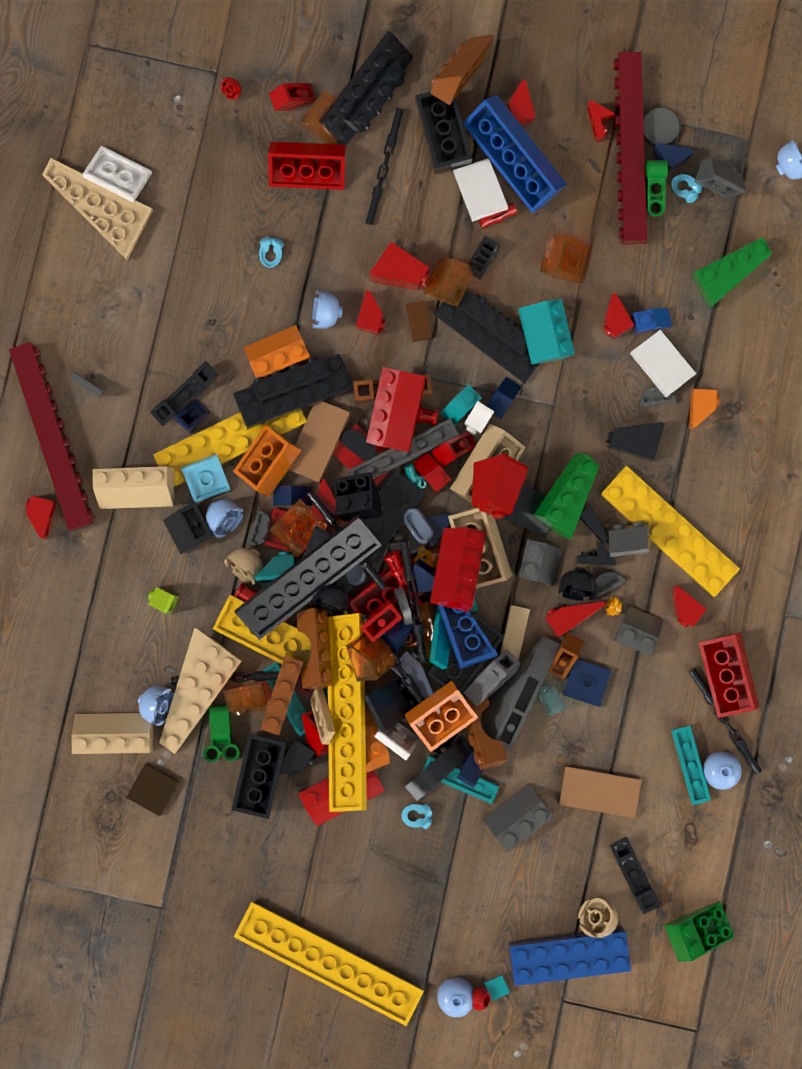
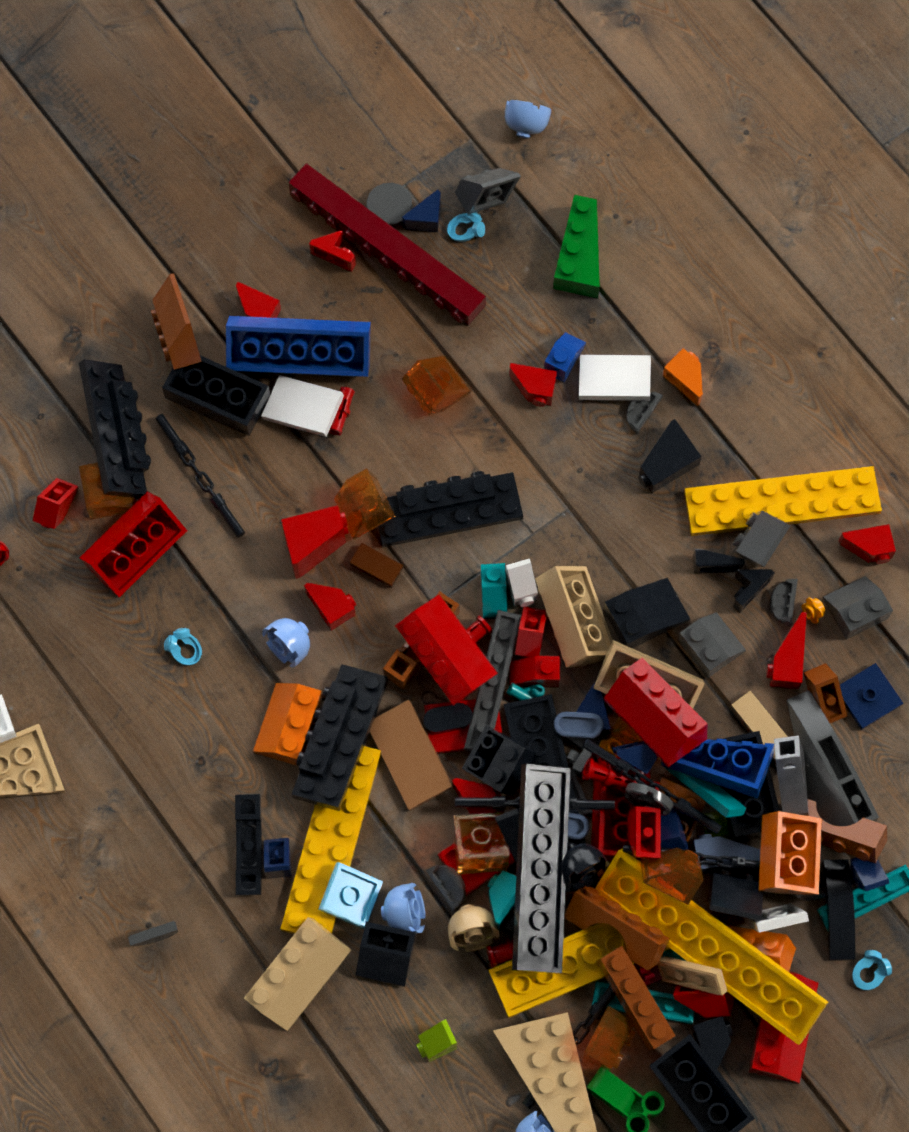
camera: 50 degrees left, 15 degrees down
dark red brick [9,342,95,531] -> none
red slope [25,496,57,539] -> none
orange slope [233,424,302,497] -> none
dark blue slope [273,485,312,506] -> none
black slope [464,236,500,280] -> none
red slope [472,454,528,519] -> none
dark blue slope [486,377,522,419] -> none
teal slope [518,299,575,364] -> none
green wedge [534,453,600,539] -> none
clear light blue slope [537,684,567,717] -> none
black cylinder [558,567,597,601] -> none
green piece [645,160,668,217] -> none

